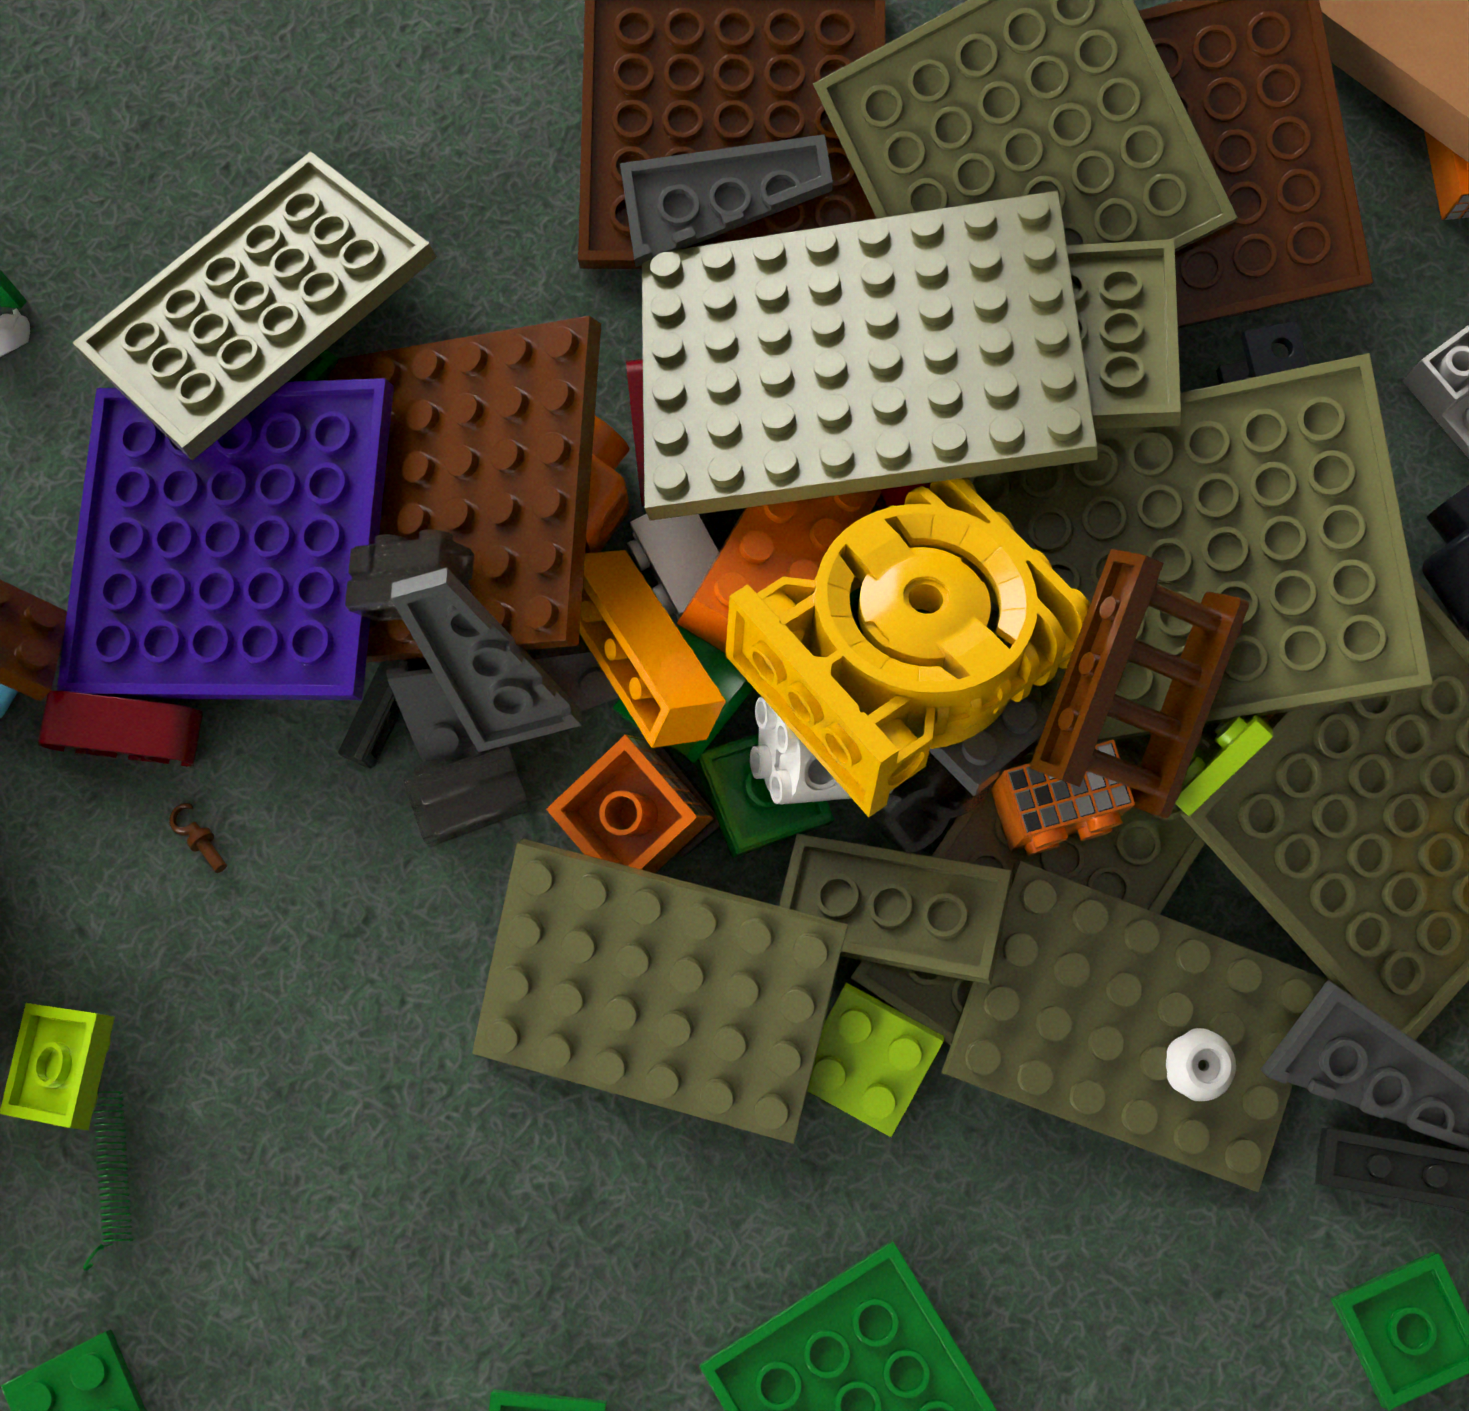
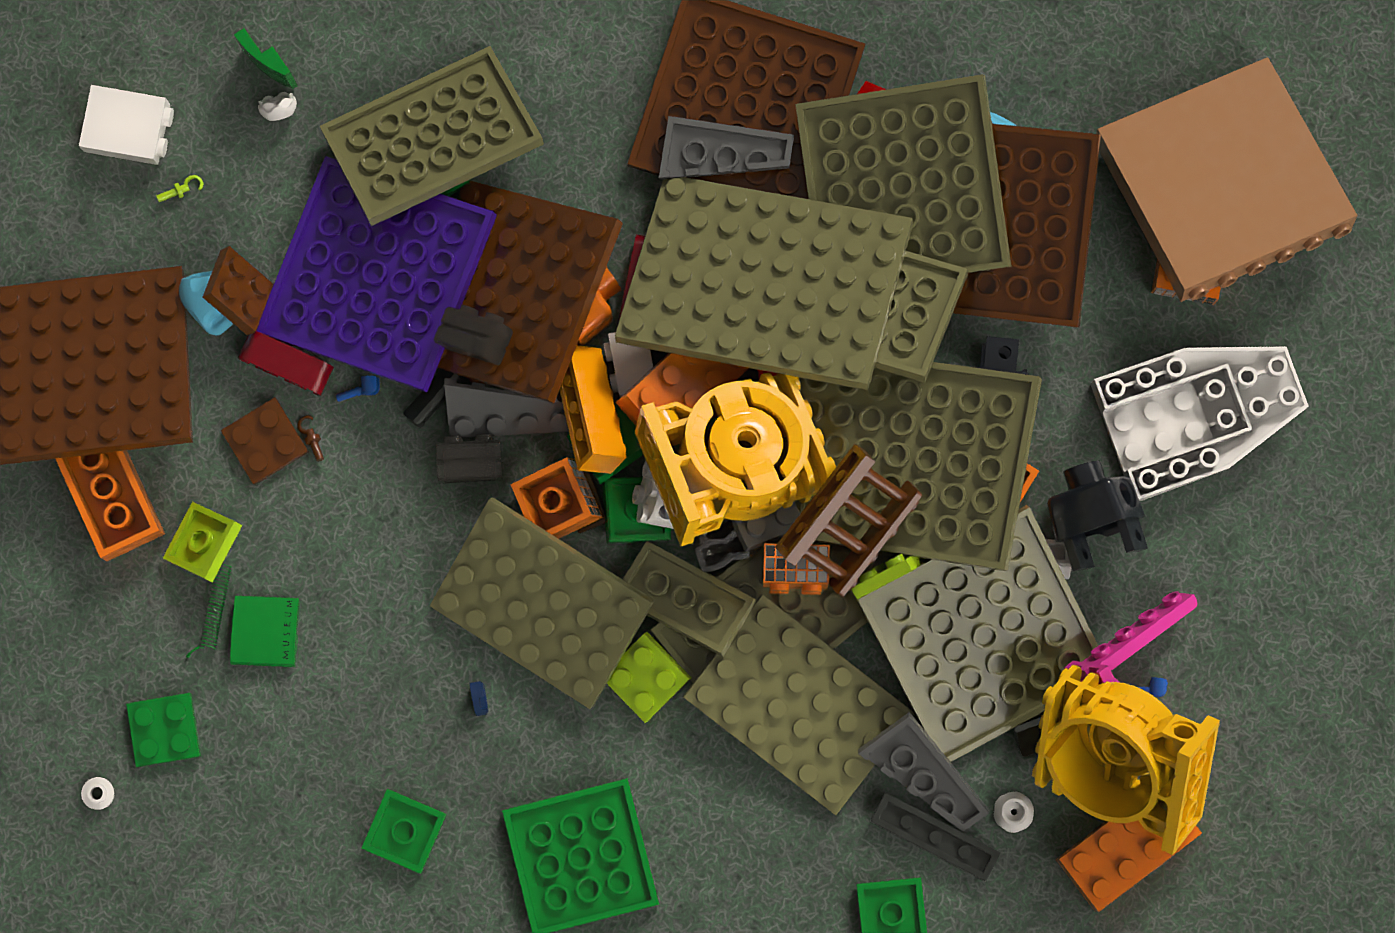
camera: 20 degrees right, 5 degrees up
dark grey wing [391,568,582,752] -> none
white plate [1166,1028,1236,1101] -> none
none -> reddish brown plate [221,397,309,485]
none -> green slope [230,596,300,667]
none -> blue hand [336,376,380,402]
none -> dark blue tile [469,681,489,716]

